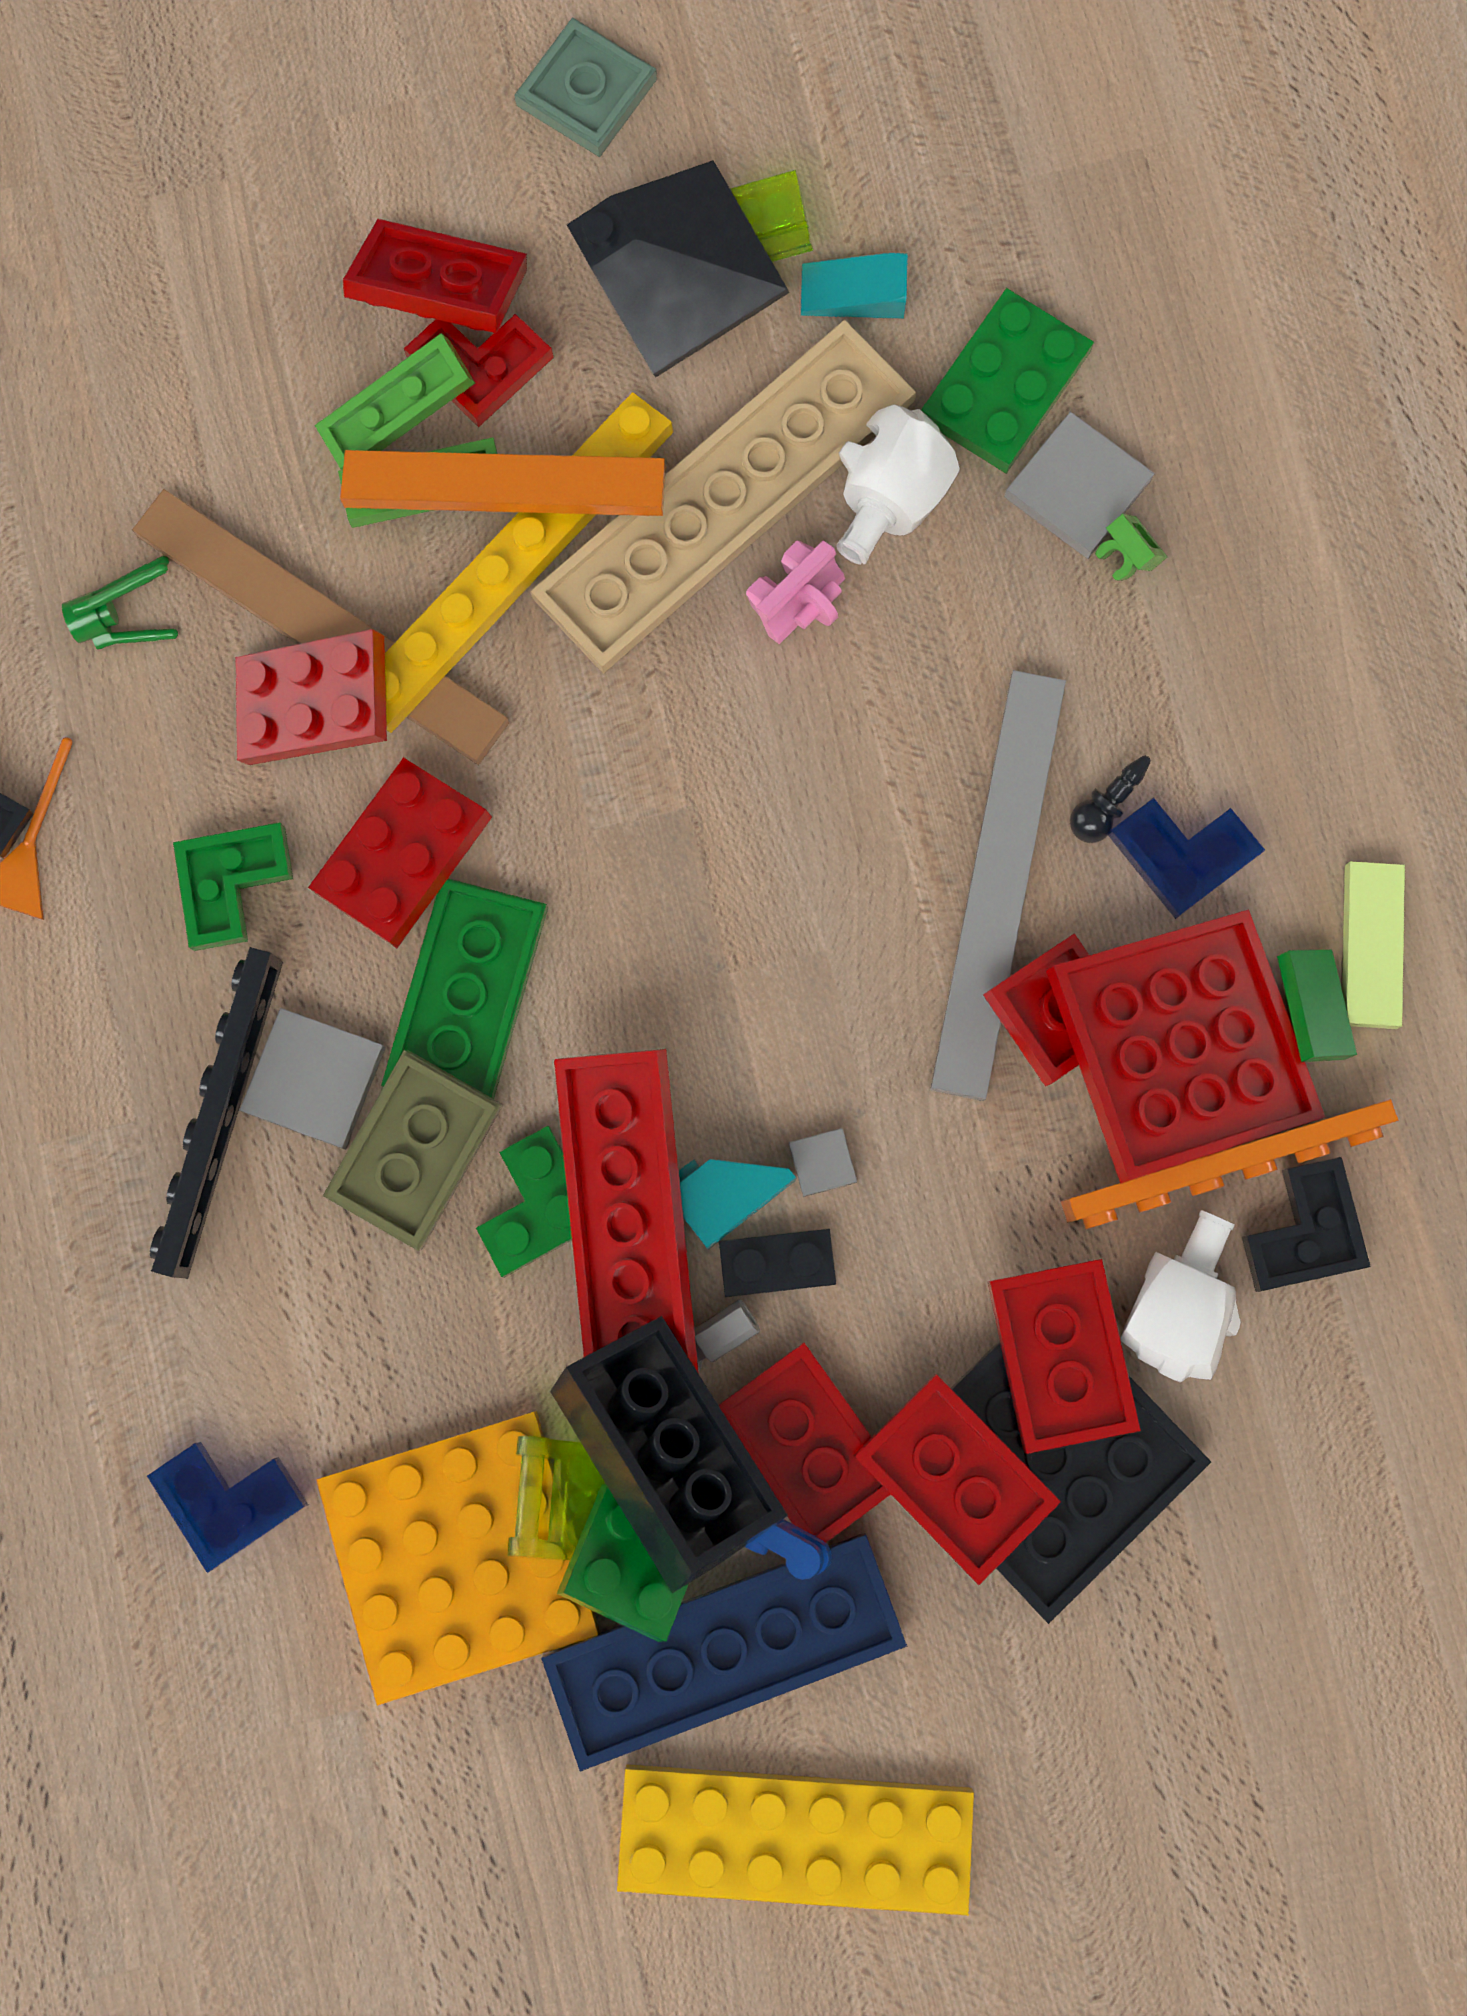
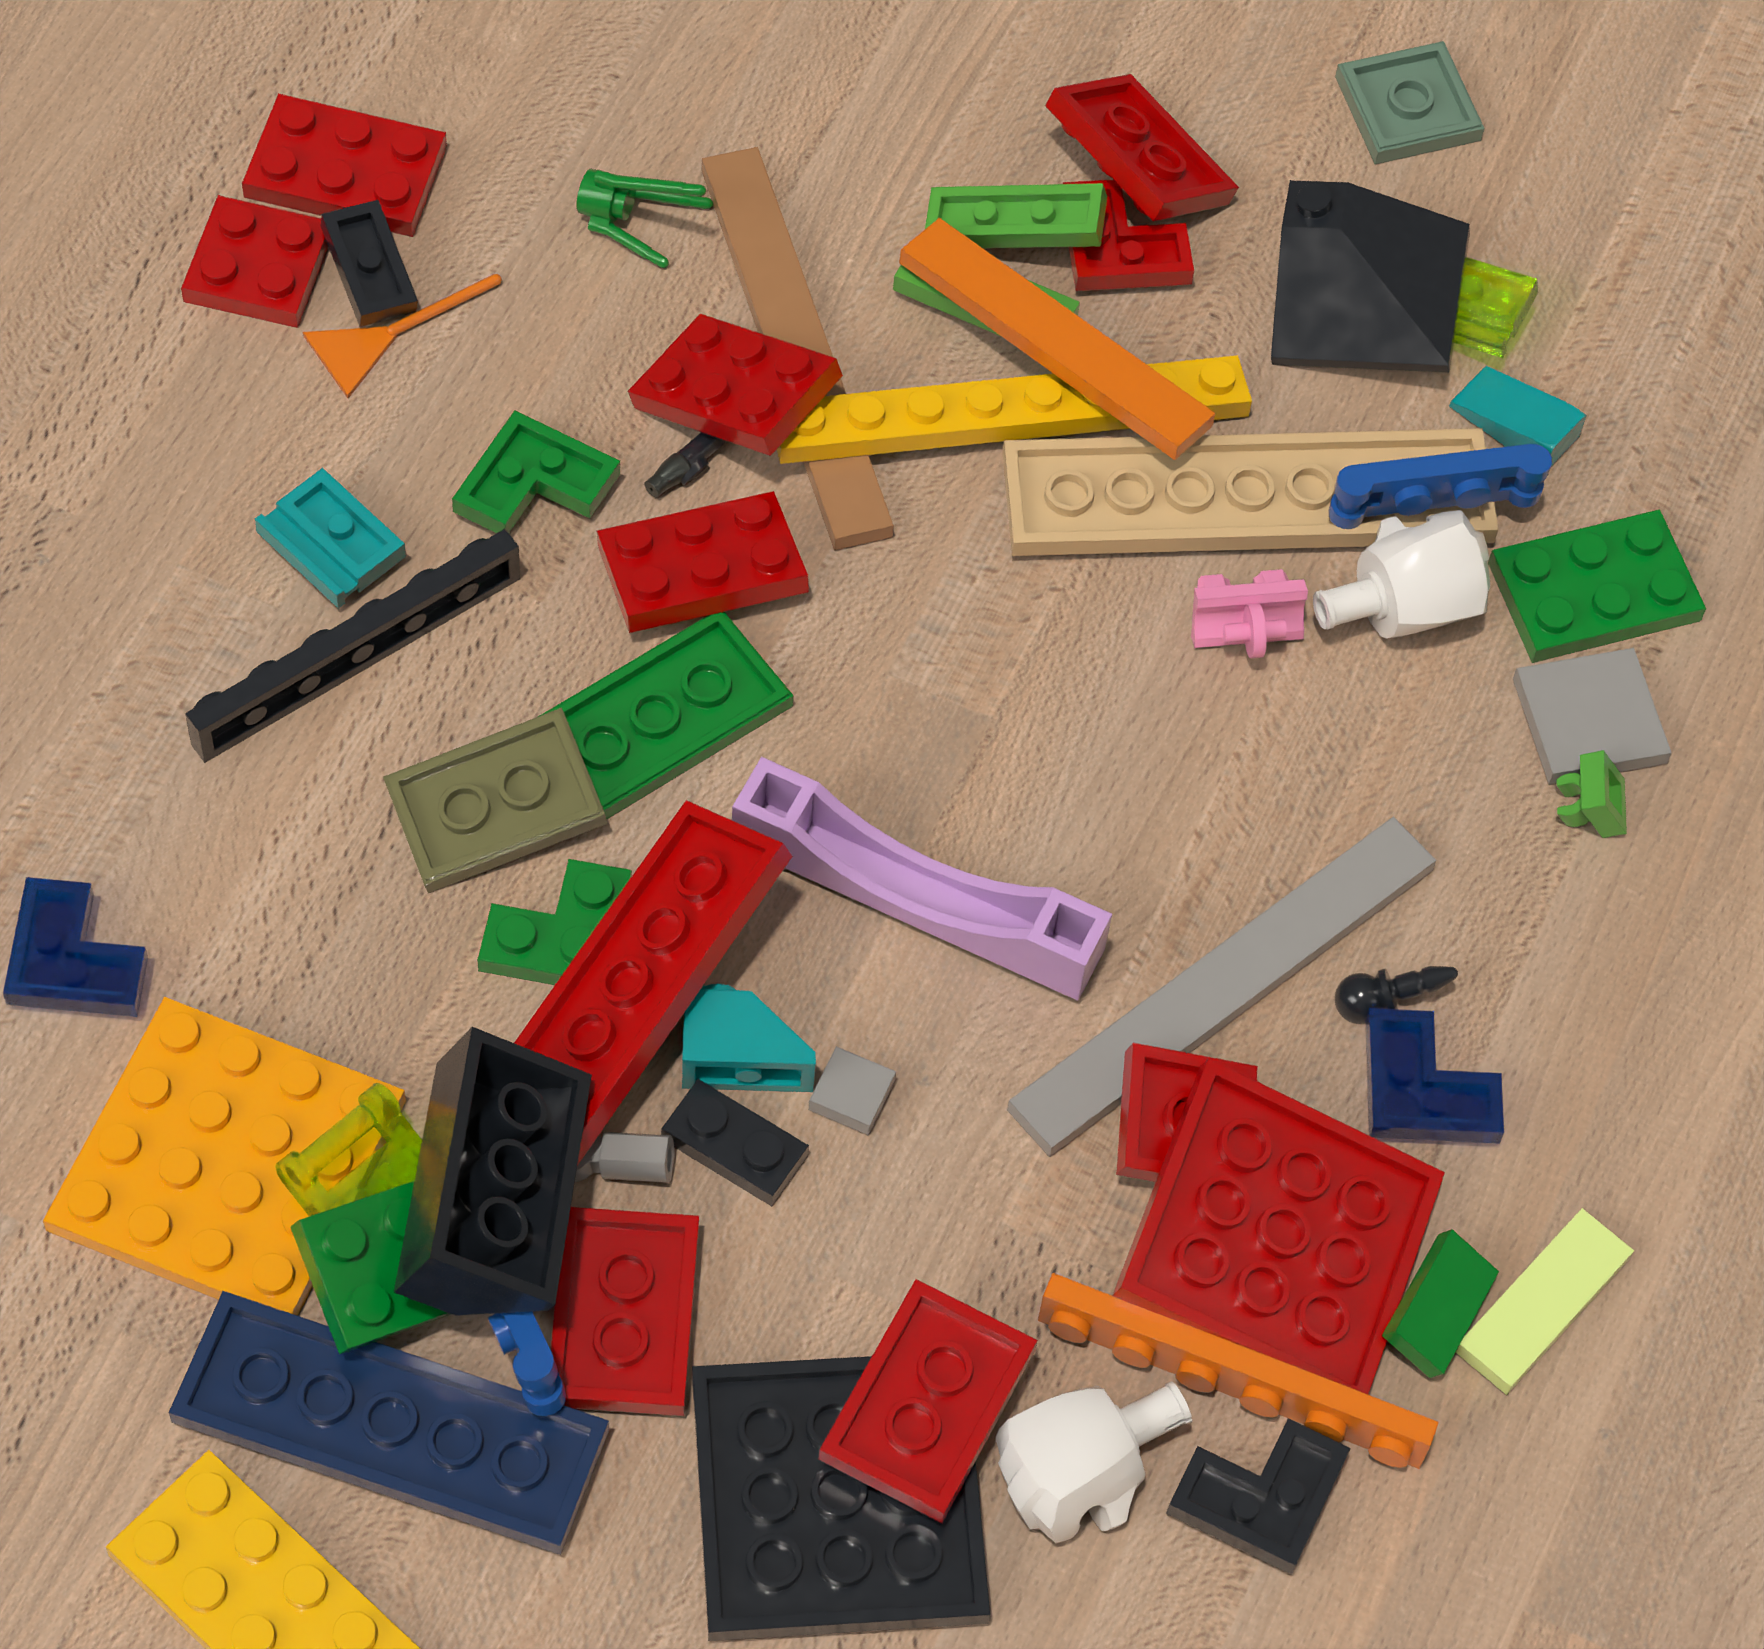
camera: 30 degrees right, 20 degrees down
light grey tile [239,1008,386,1150] -> none
red plate [853,1374,1061,1585] -> none
none -> teal plate [255,467,406,609]
none -> piece [644,432,727,498]
none -> lavender arch [732,757,1112,1001]
none -> blue plate [1328,444,1552,529]

